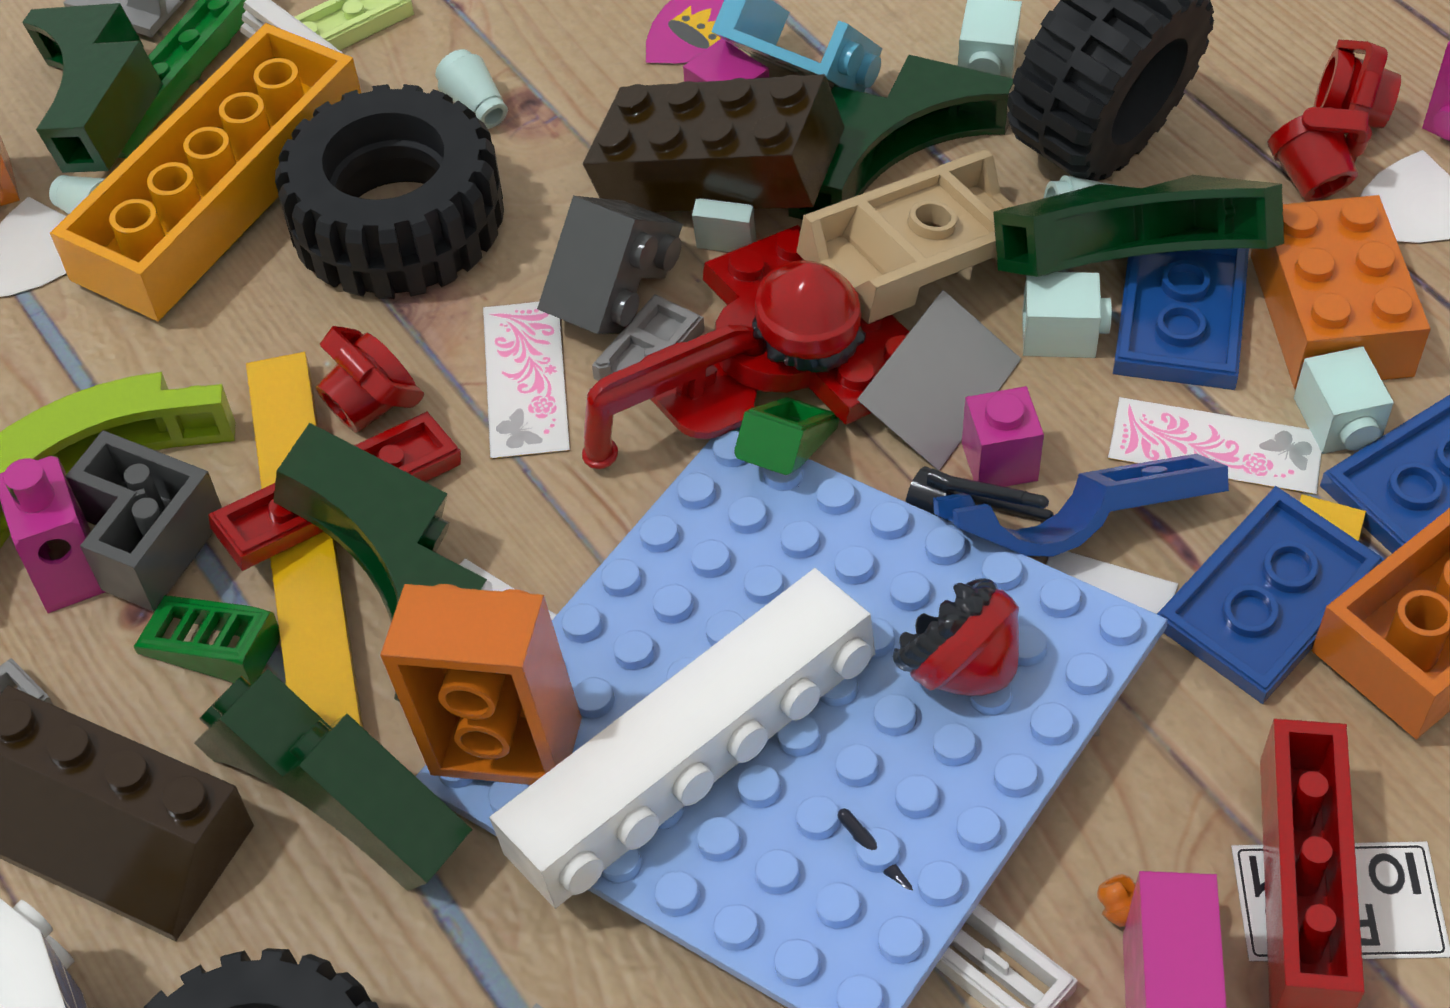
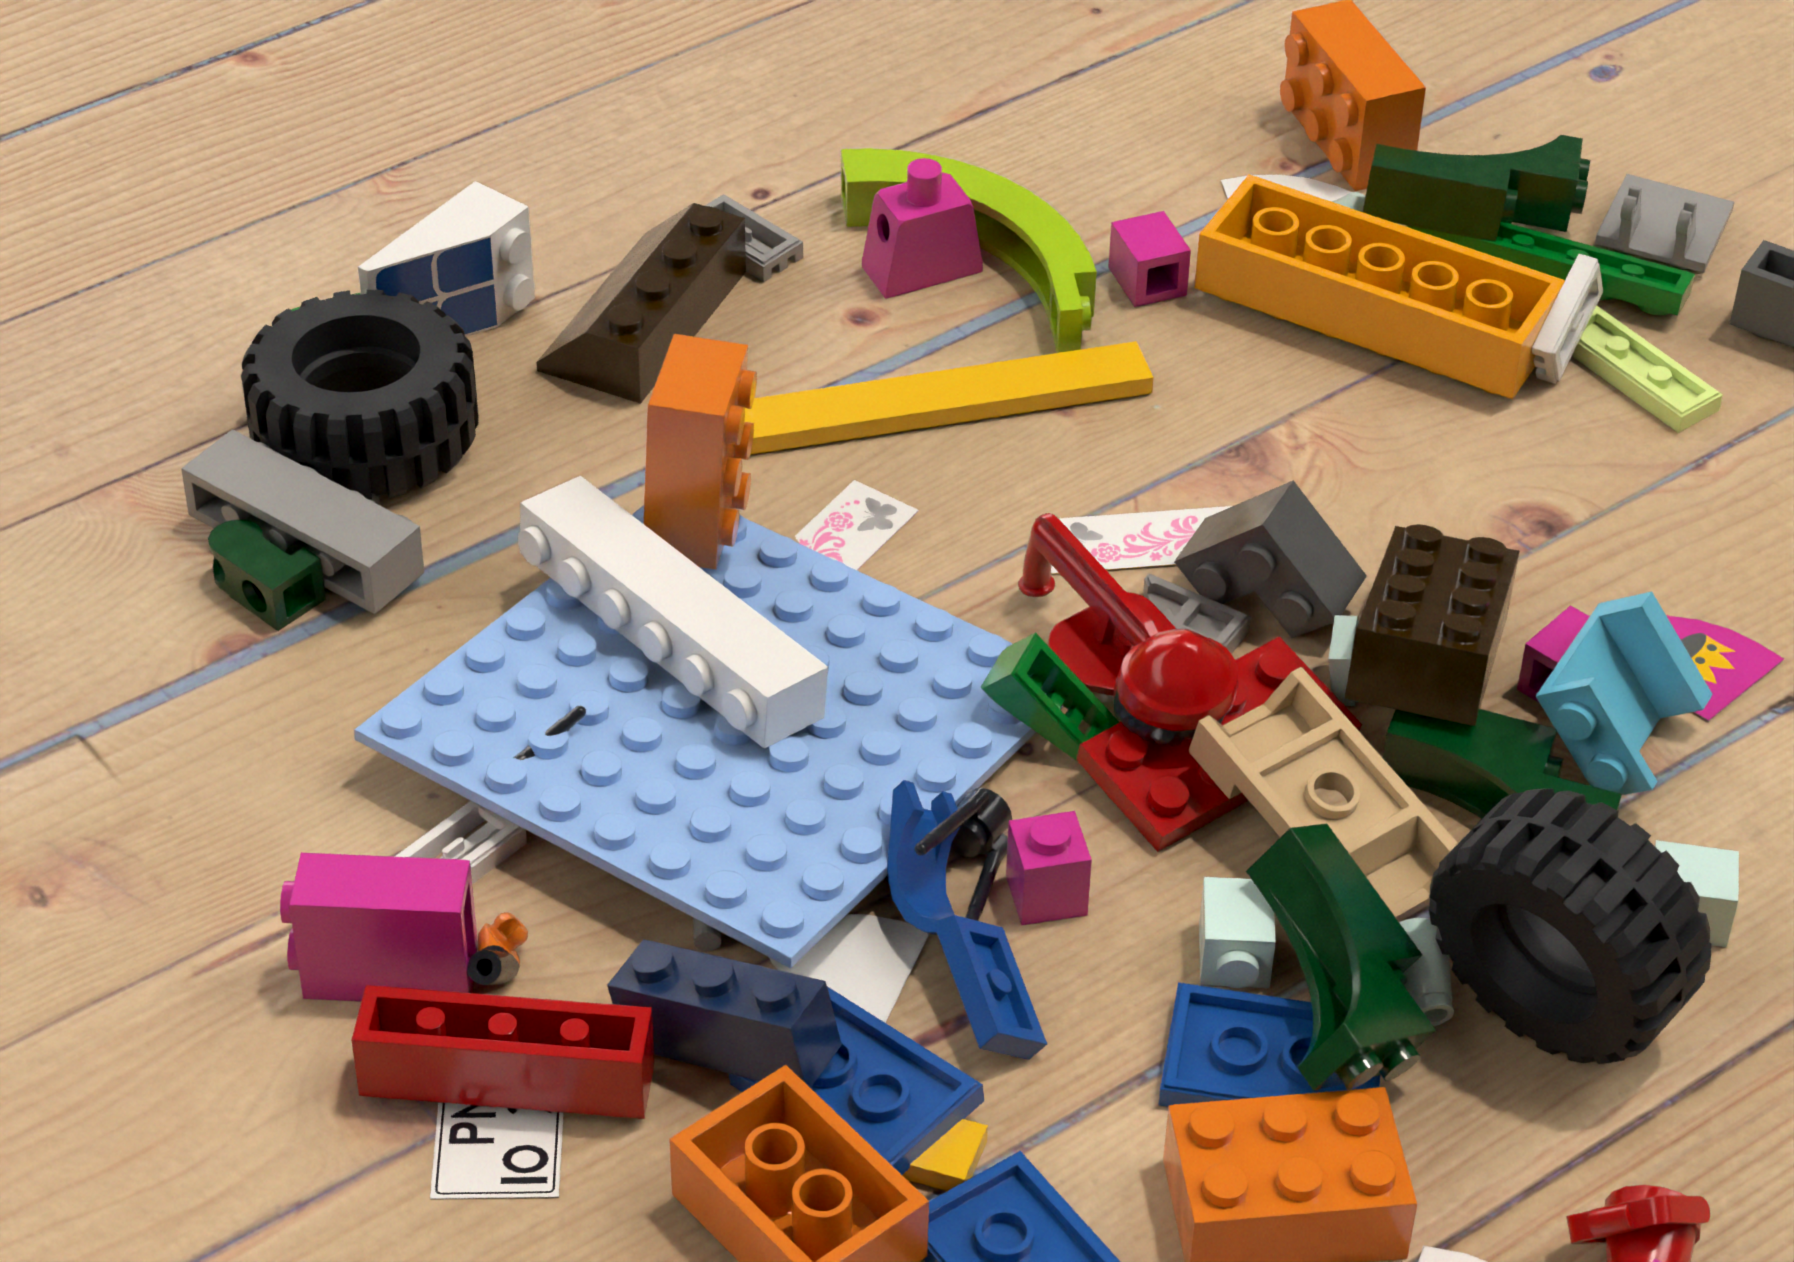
camera: 85 degrees right, 10 degrees down
dark grey brick [65,430,222,612] -> none
green slope [134,595,280,684] -> none
dark green arch [194,669,473,891] -> none
red tile [208,411,461,571] -> none
dark green arch [273,423,487,702] -> none
black tyre [275,84,504,299] -> none
red piece [316,326,424,432] -> none
light aqua cone [435,49,508,129] -> none
light grey sticker [857,290,1021,471] -> none
red hair [892,578,1019,696] -> none
white sticker [1108,397,1321,495] -> none
red piece [1267,107,1372,202] -> none
light aqua brick [1294,346,1394,454] -> none
none -> dark blue brick [607,939,842,1088]
none -> dark pink brick [1108,211,1191,307]

